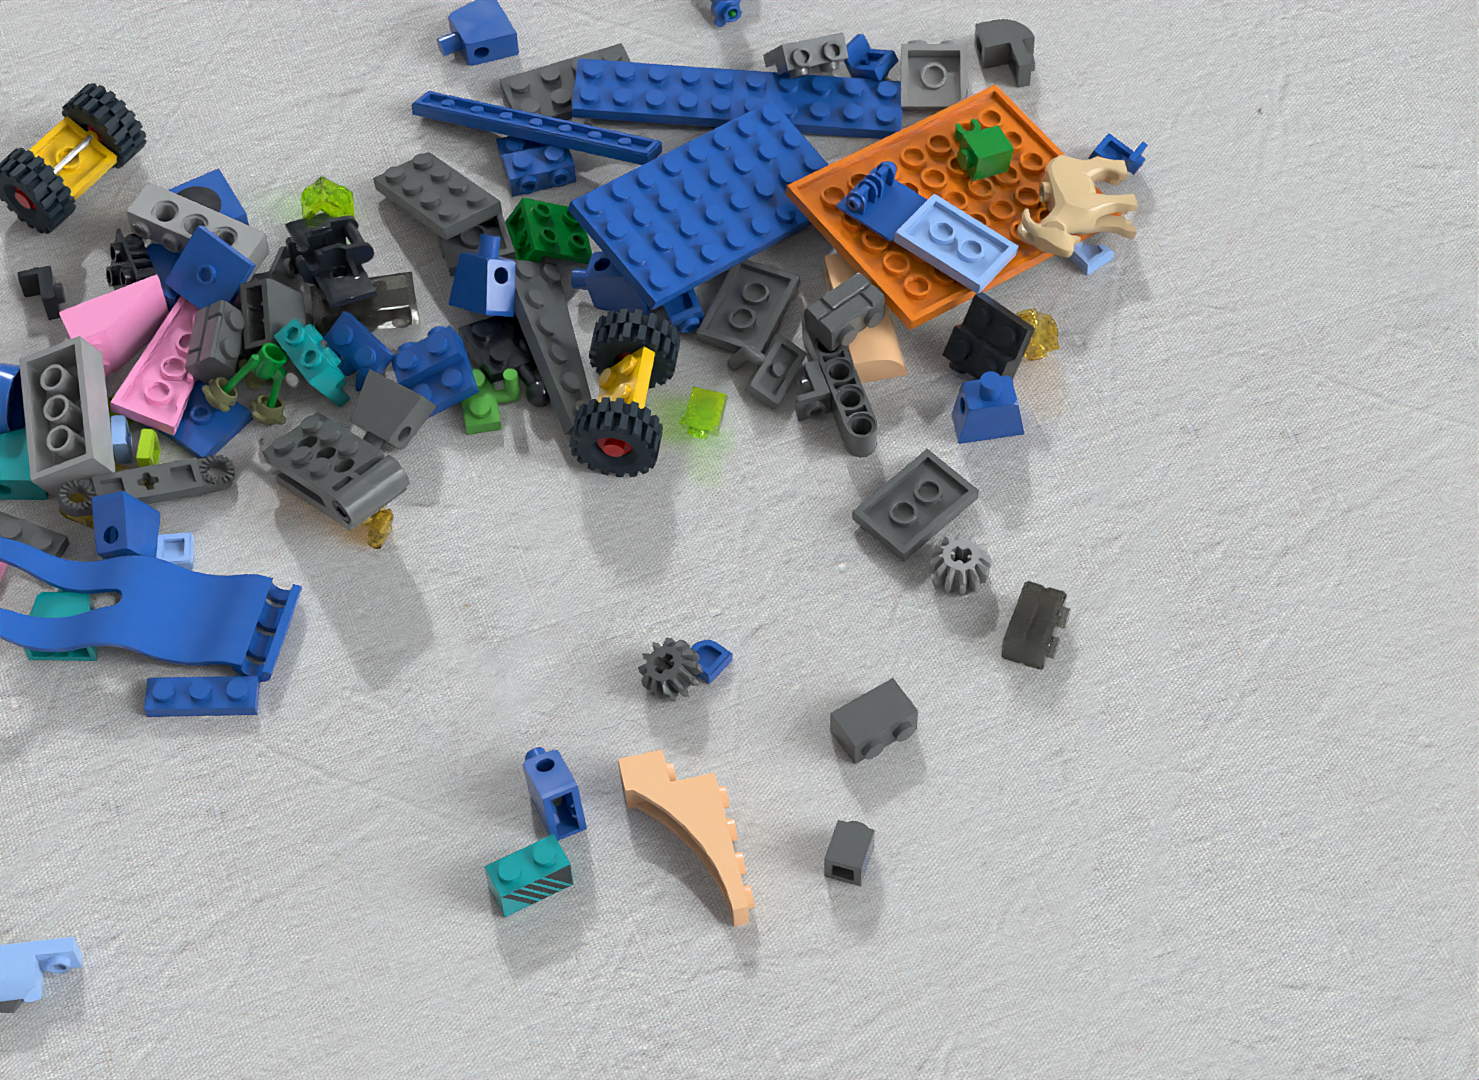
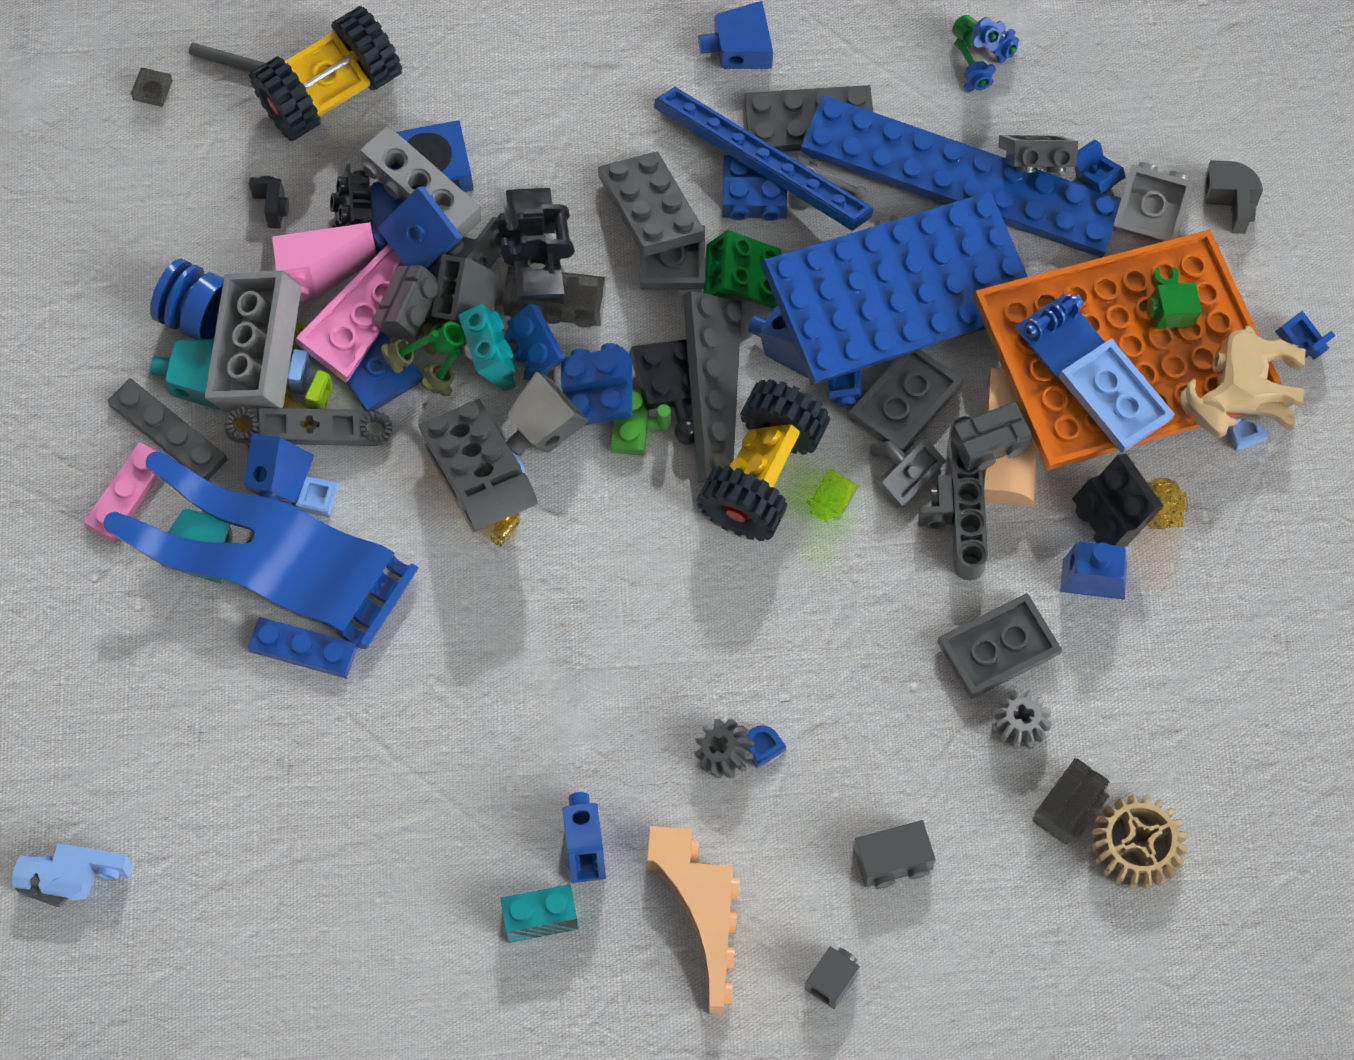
camera: 15 degrees right, 10 degrees up
clear neon green bracket [300,176,355,220] -> none
blue torso [449,234,516,317] -> none
none -> tan gear [1091,794,1188,890]

